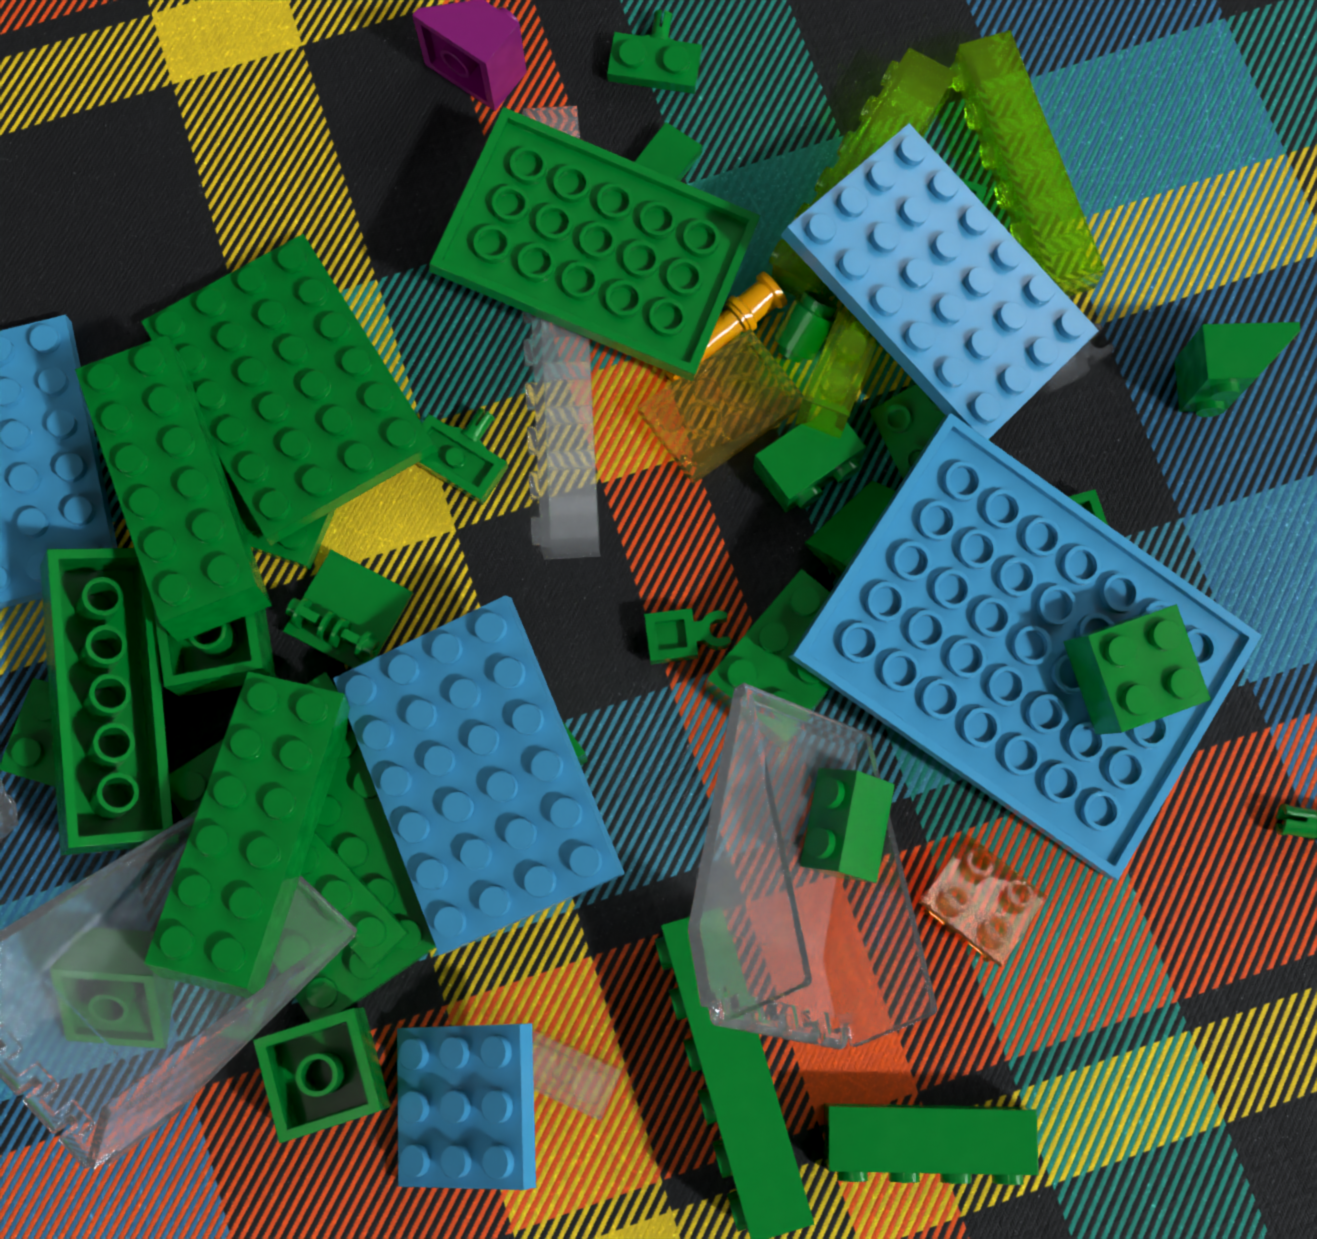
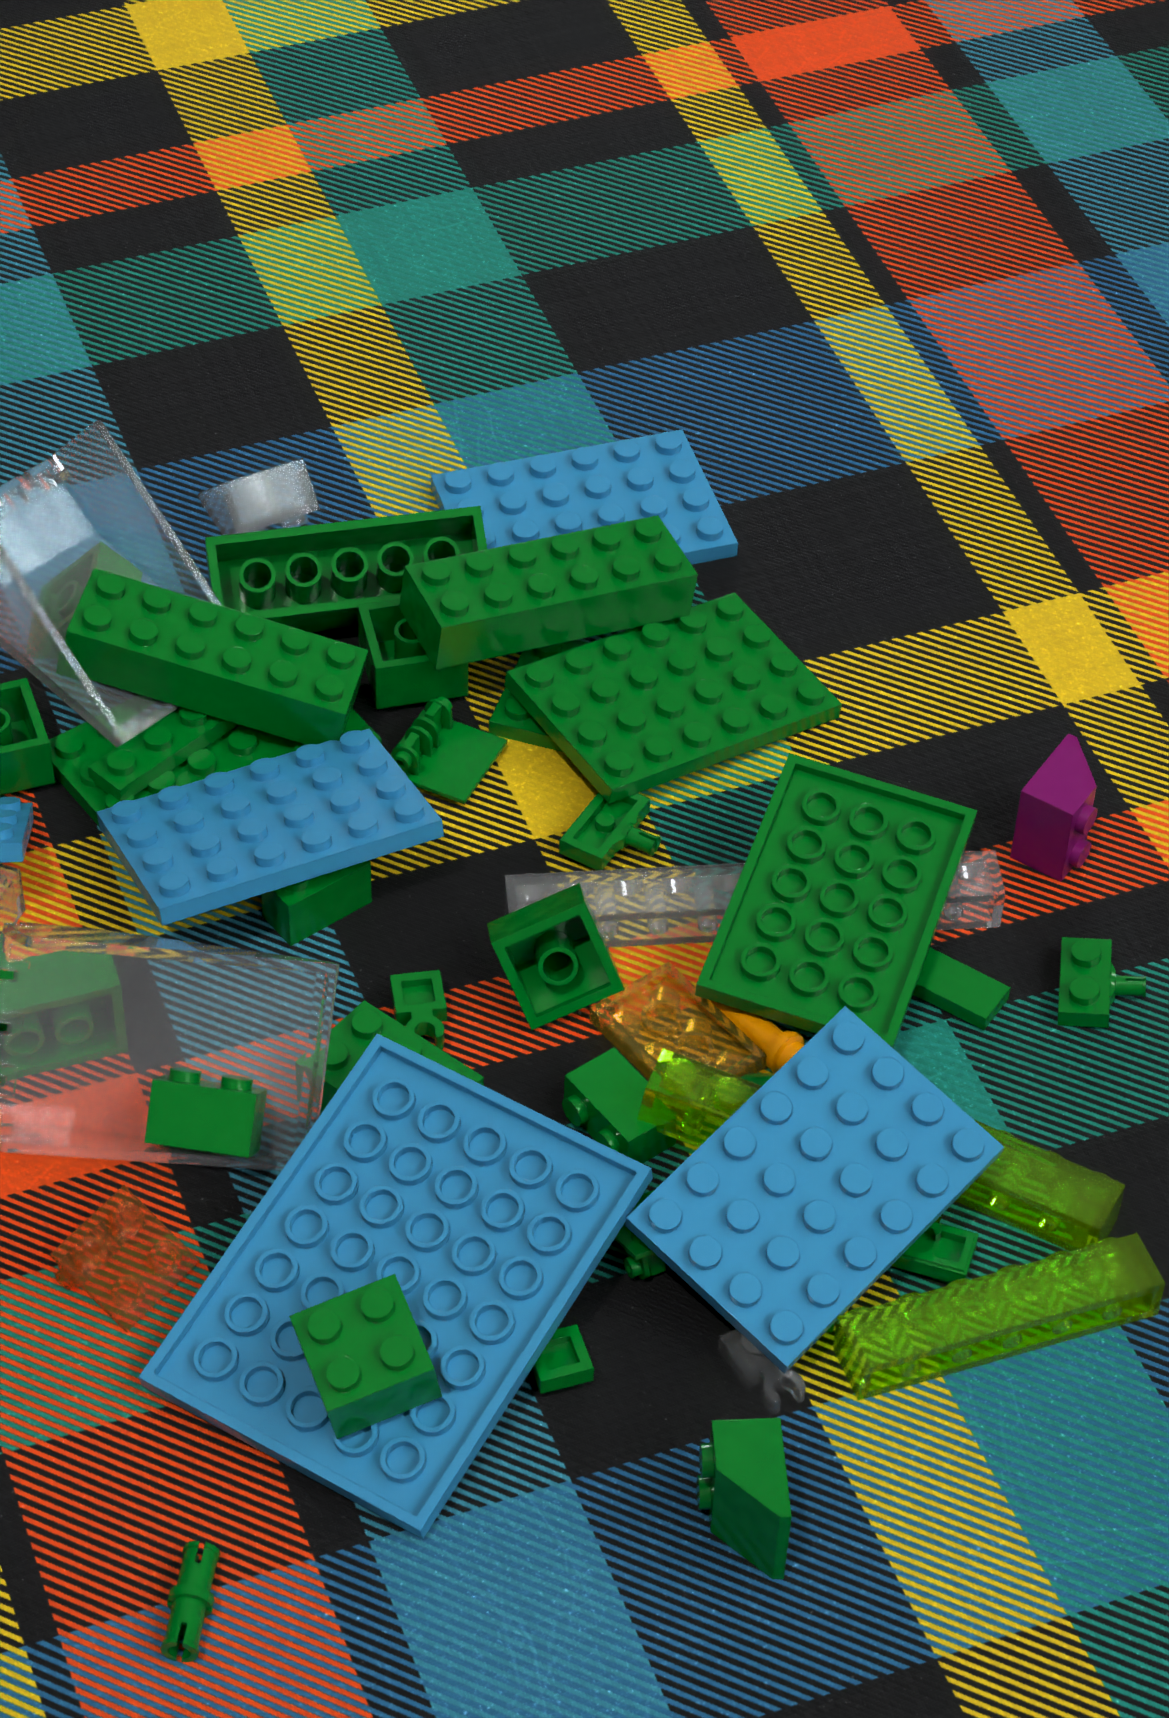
camera: 85 degrees right, 30 degrees down
none -> green slope [487,883,625,1030]

